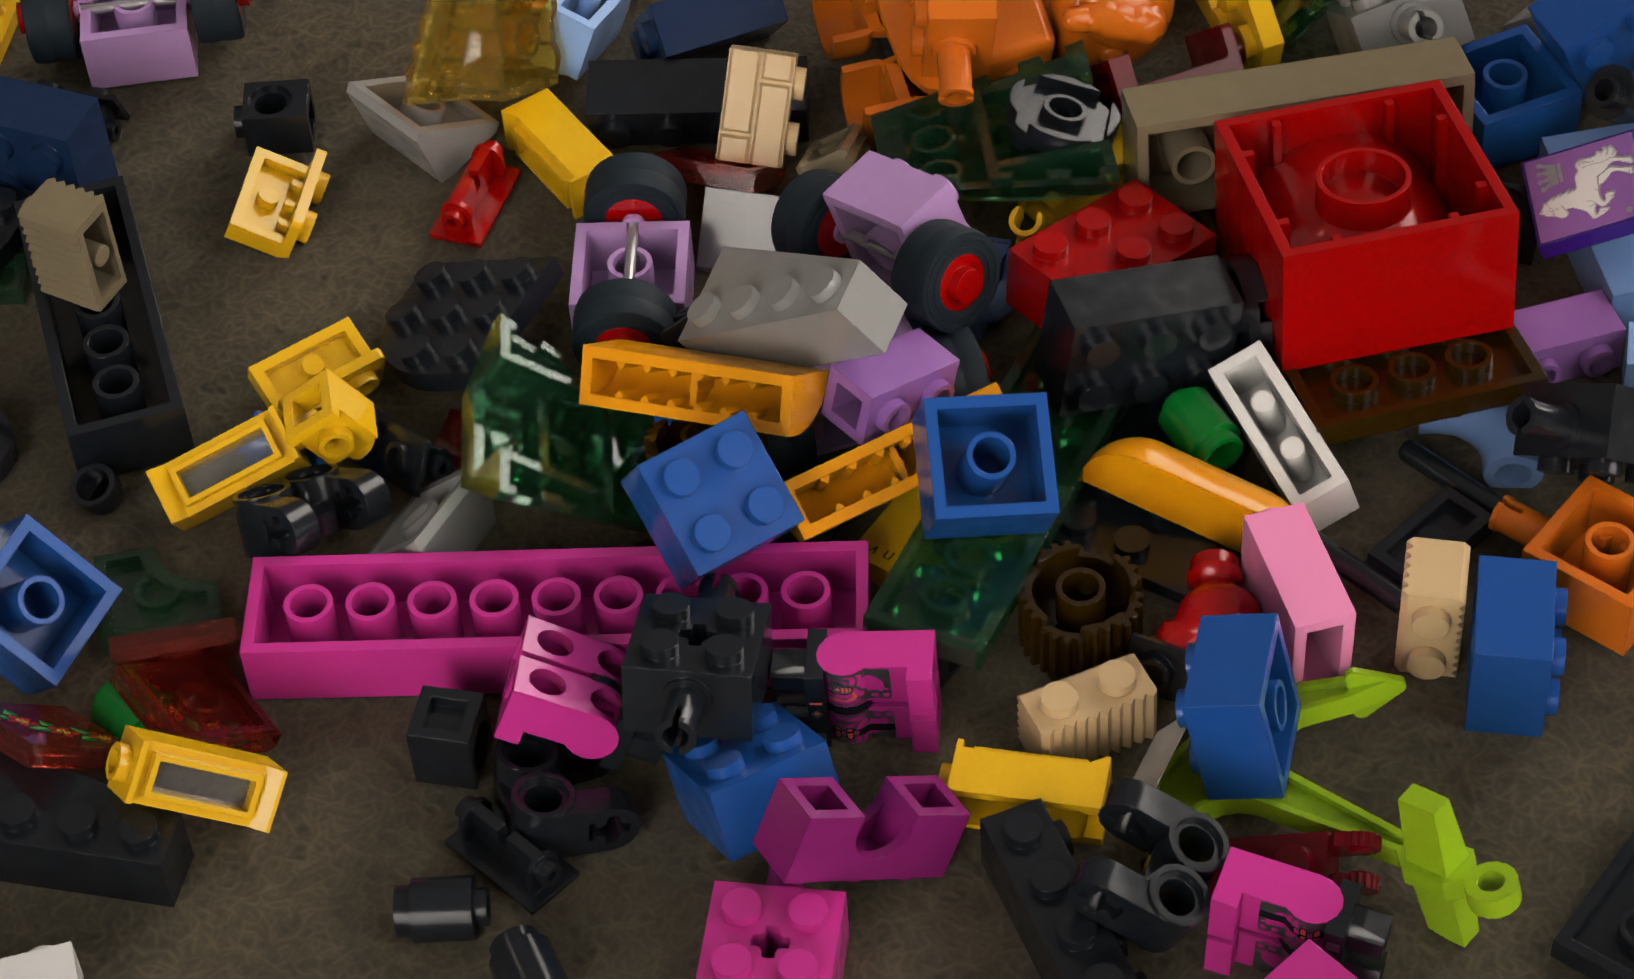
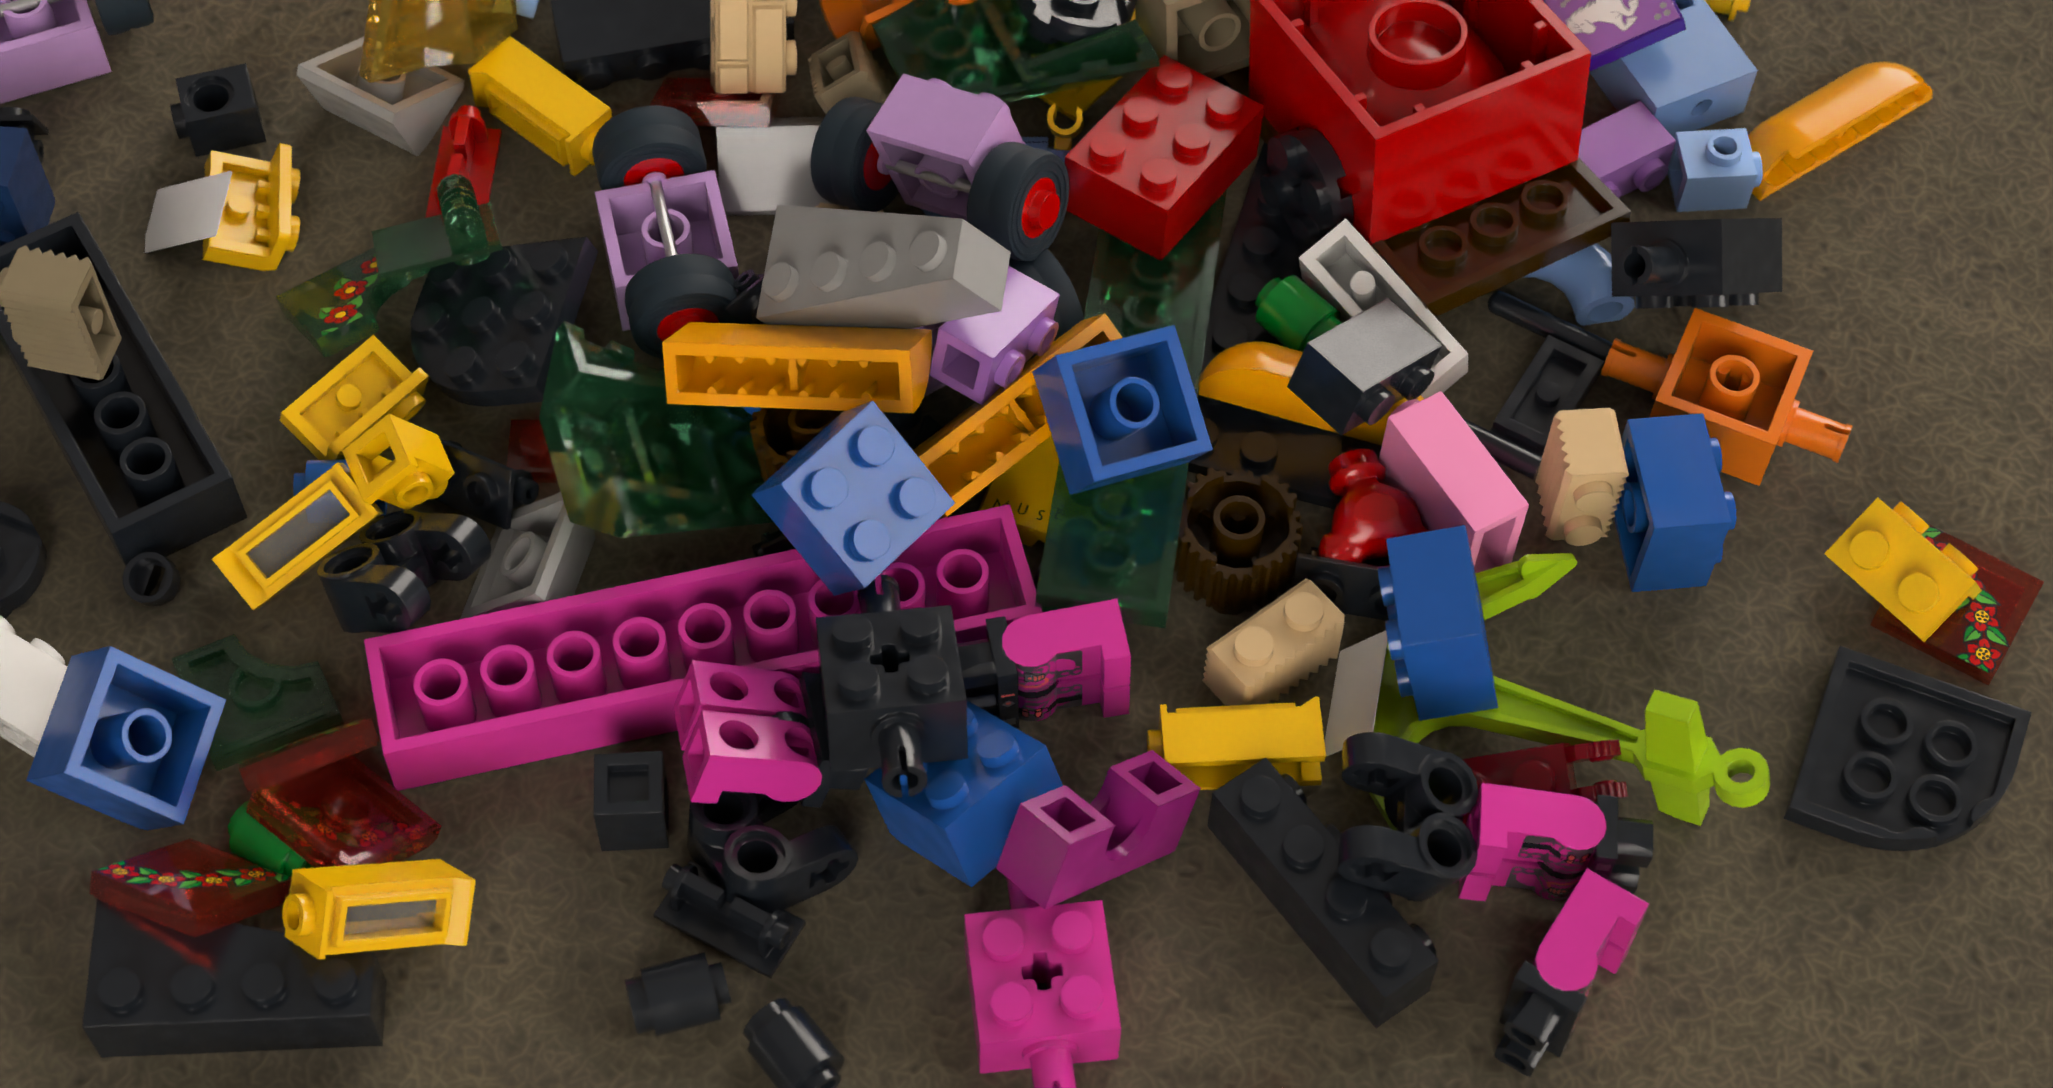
camera: 20 degrees left, 10 degrees up
black brick [1034,255,1245,417] -> none
none -> white sticker [145,171,232,253]
none -> clear green tile [275,243,412,357]
none -> clear green hinge [372,174,503,280]
none -> brick [1287,298,1443,436]

